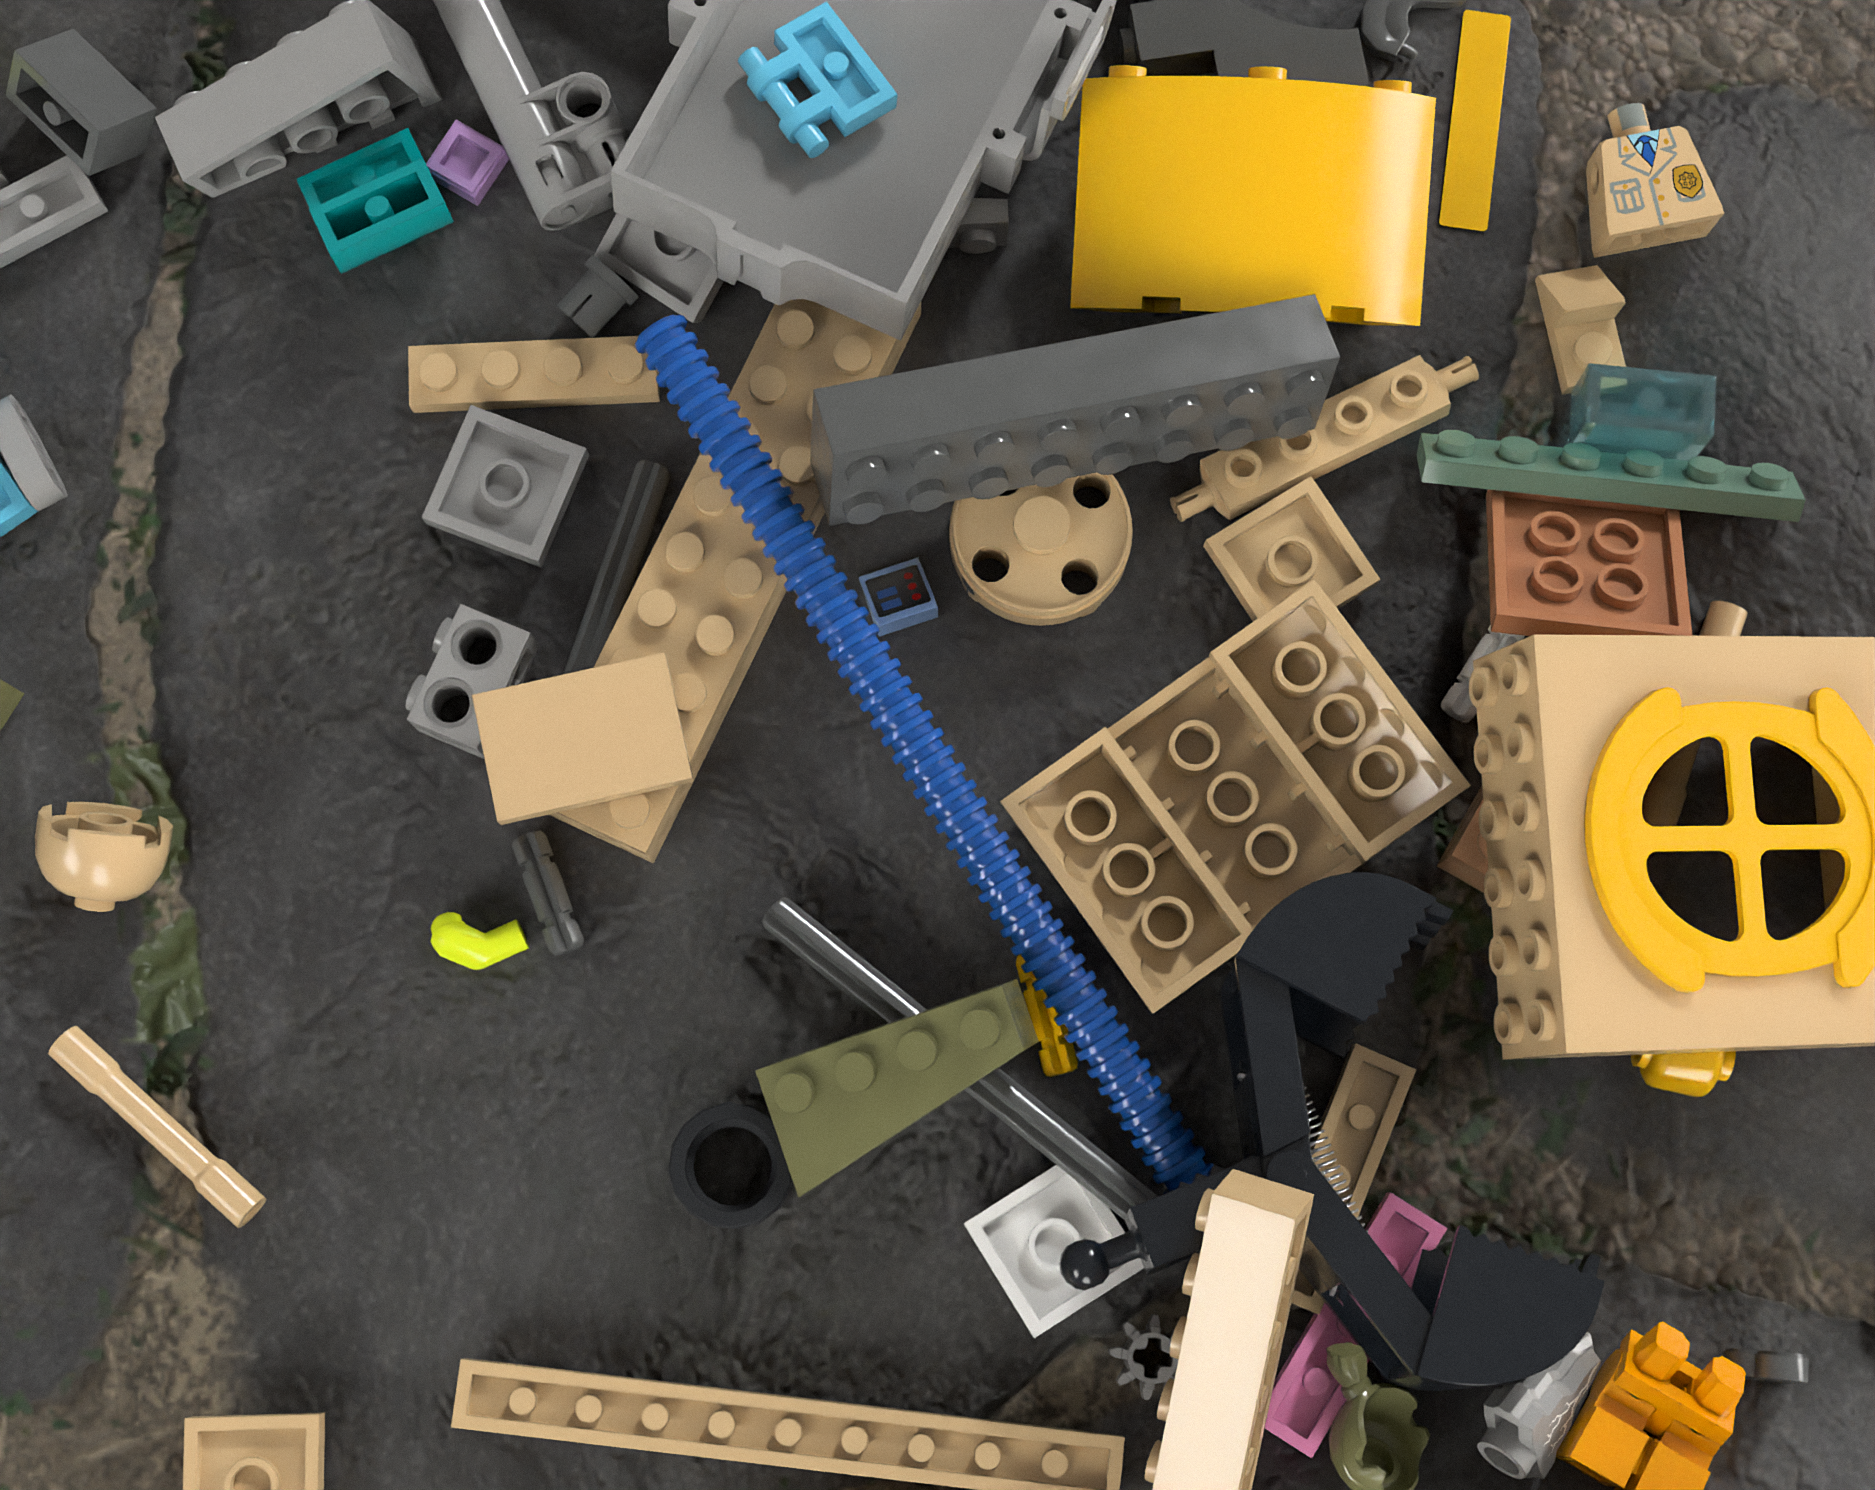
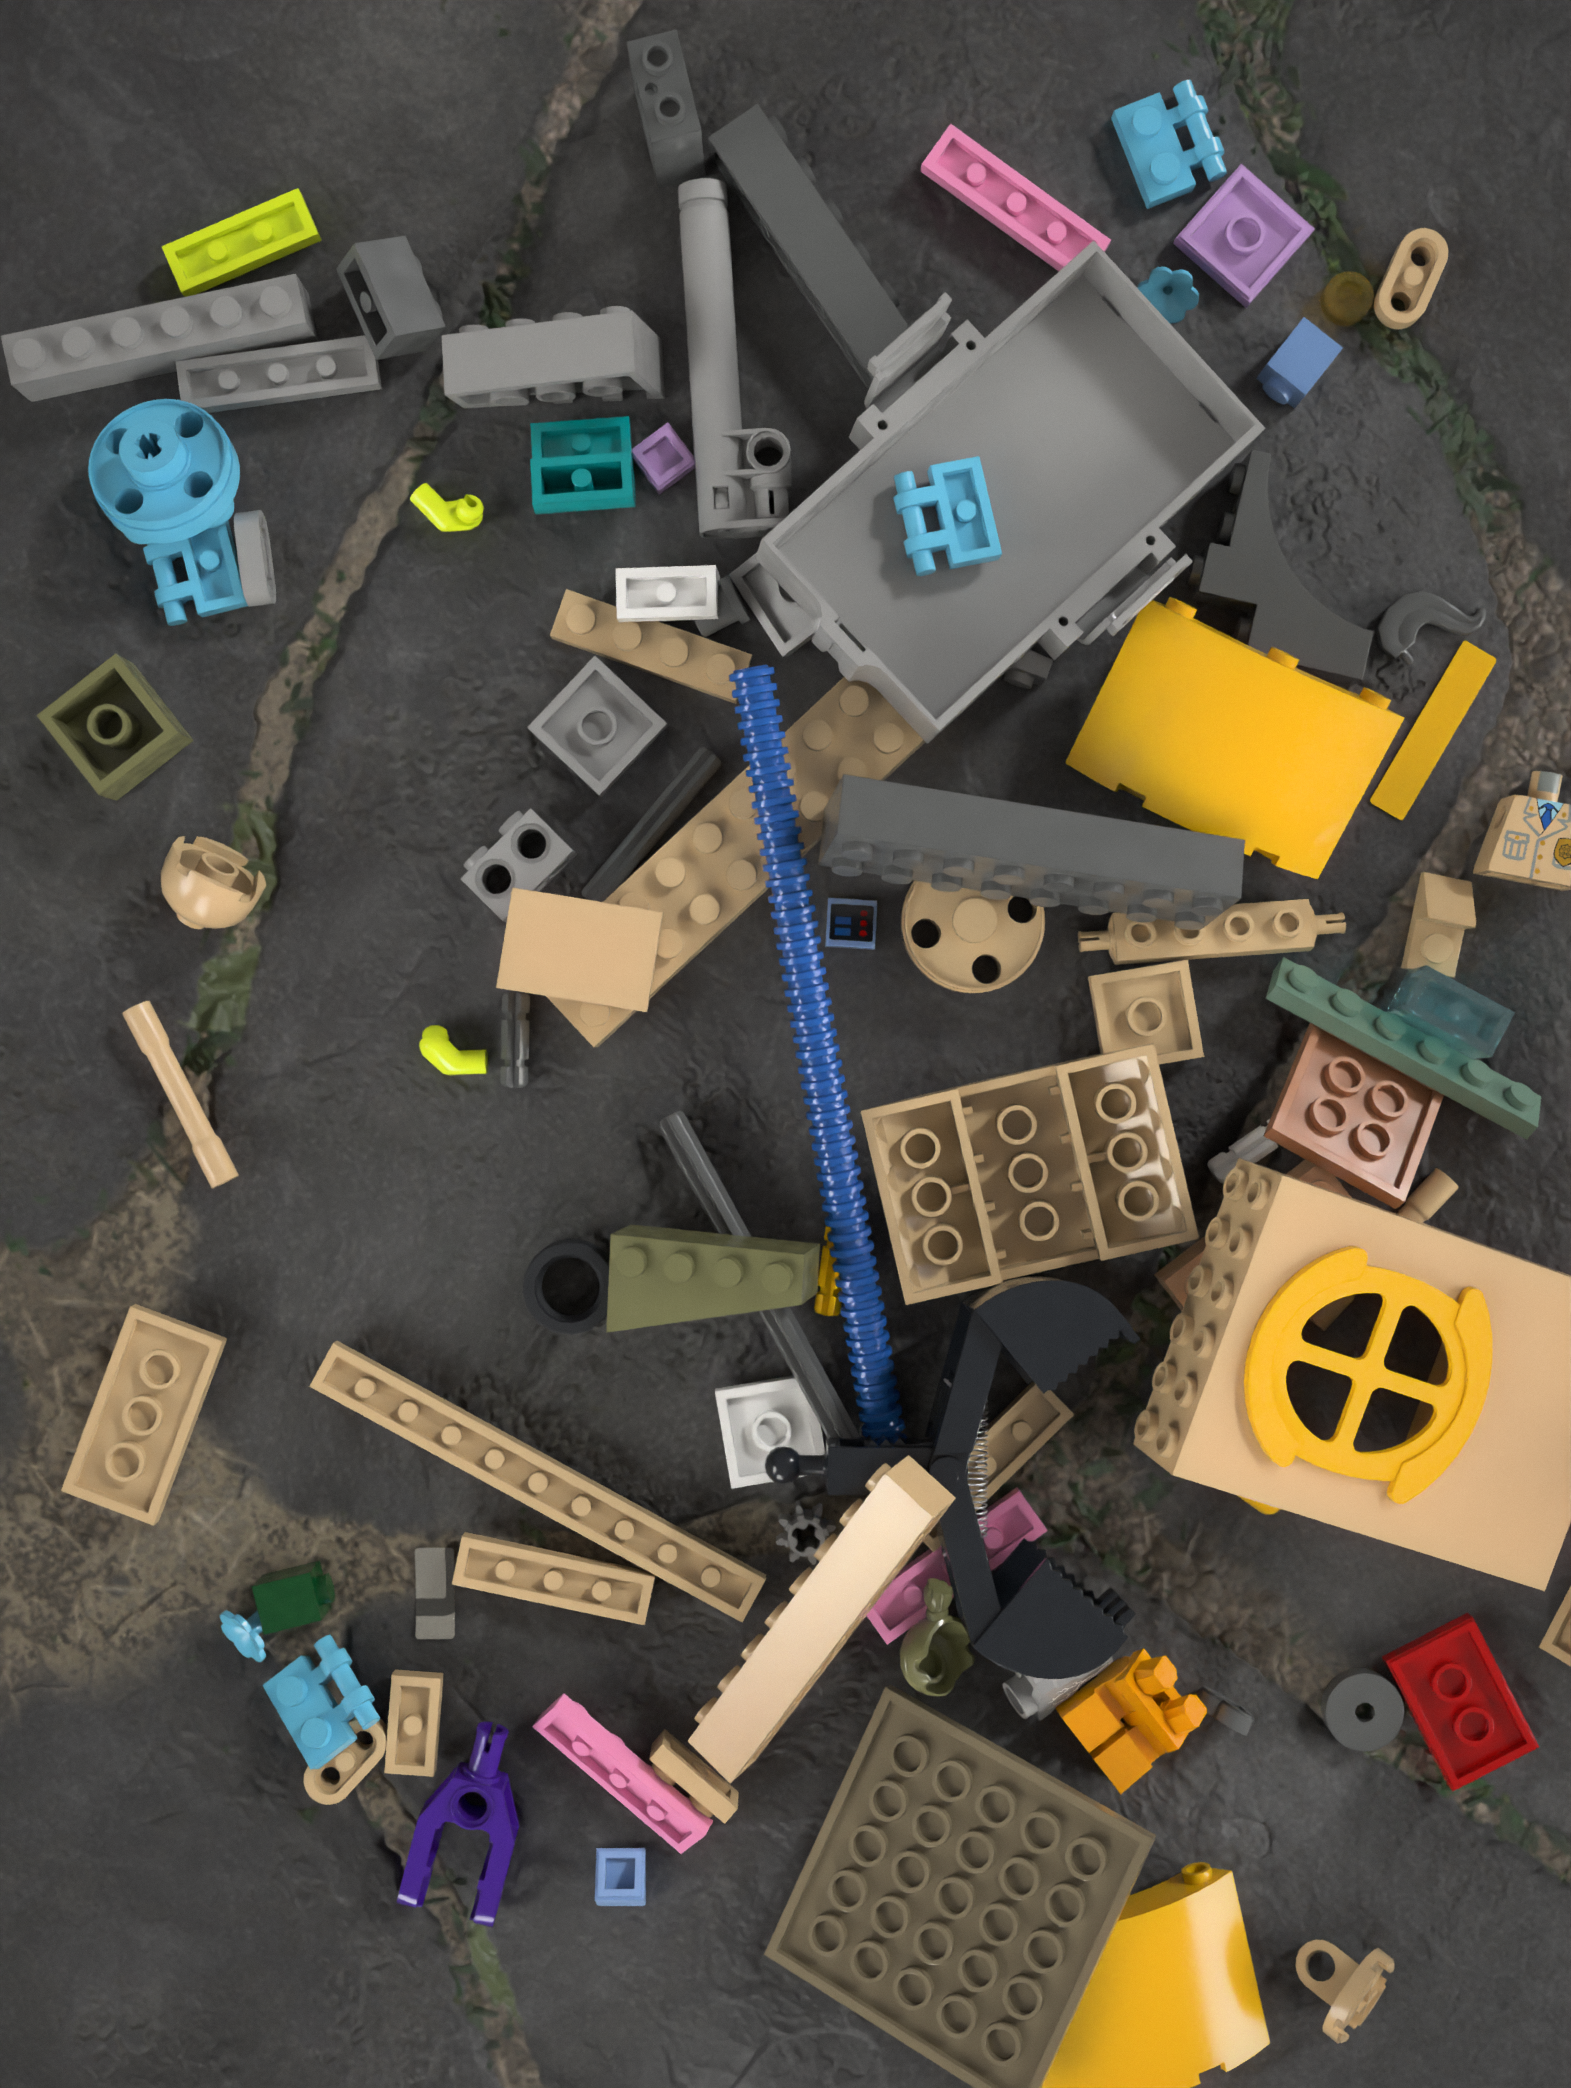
camera: 25 degrees right, 10 degrees up
none -> neon yellow arm [410,483,484,532]
none -> white panel [616,565,720,622]

